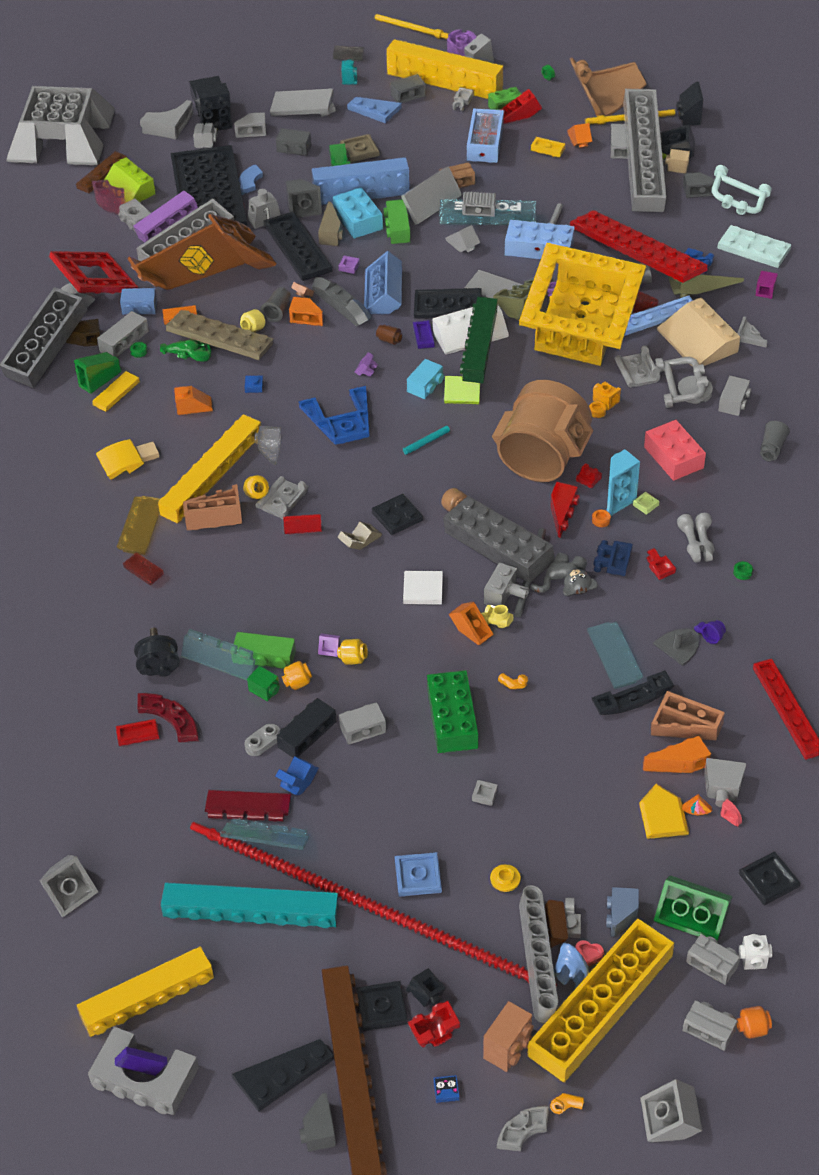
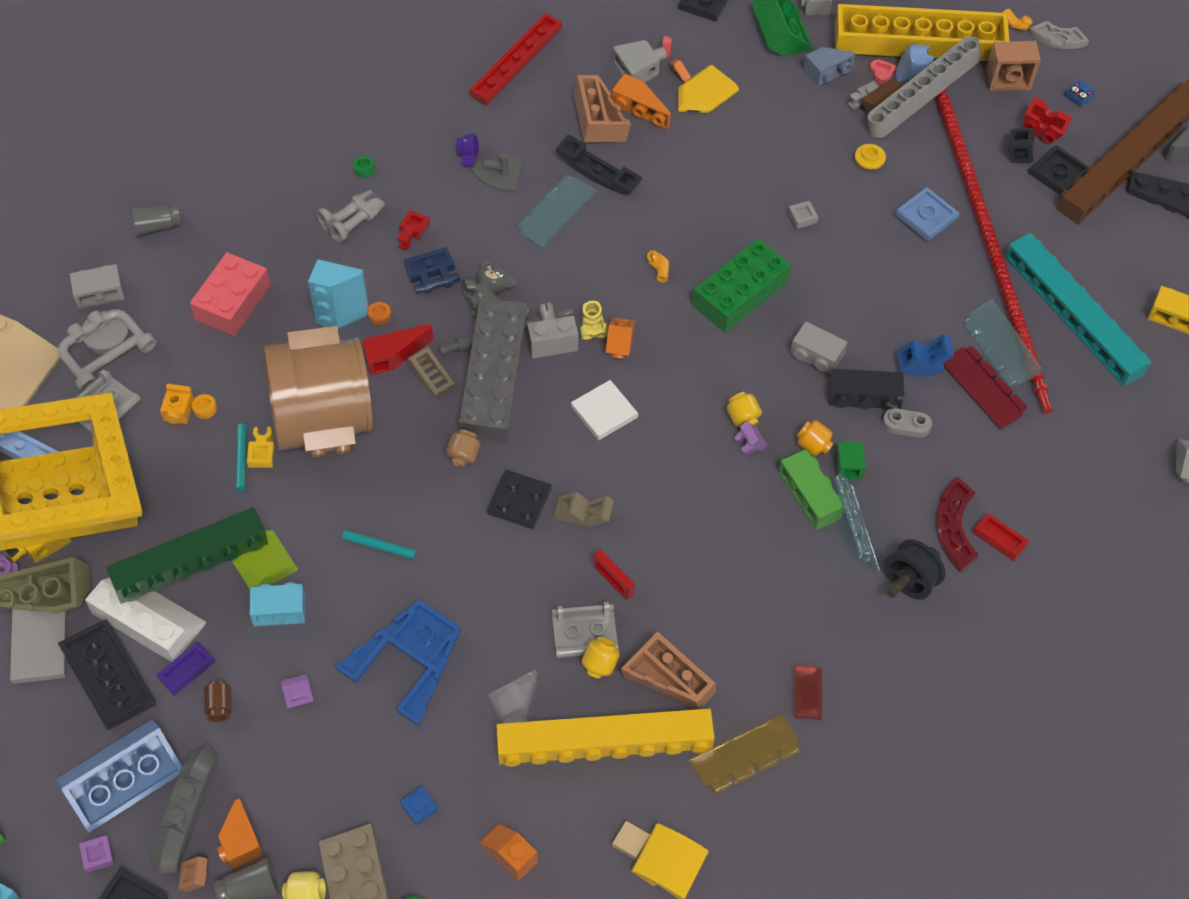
camera: 130 degrees left, 10 degrees up
none -> dark tan slope [407,347,455,397]

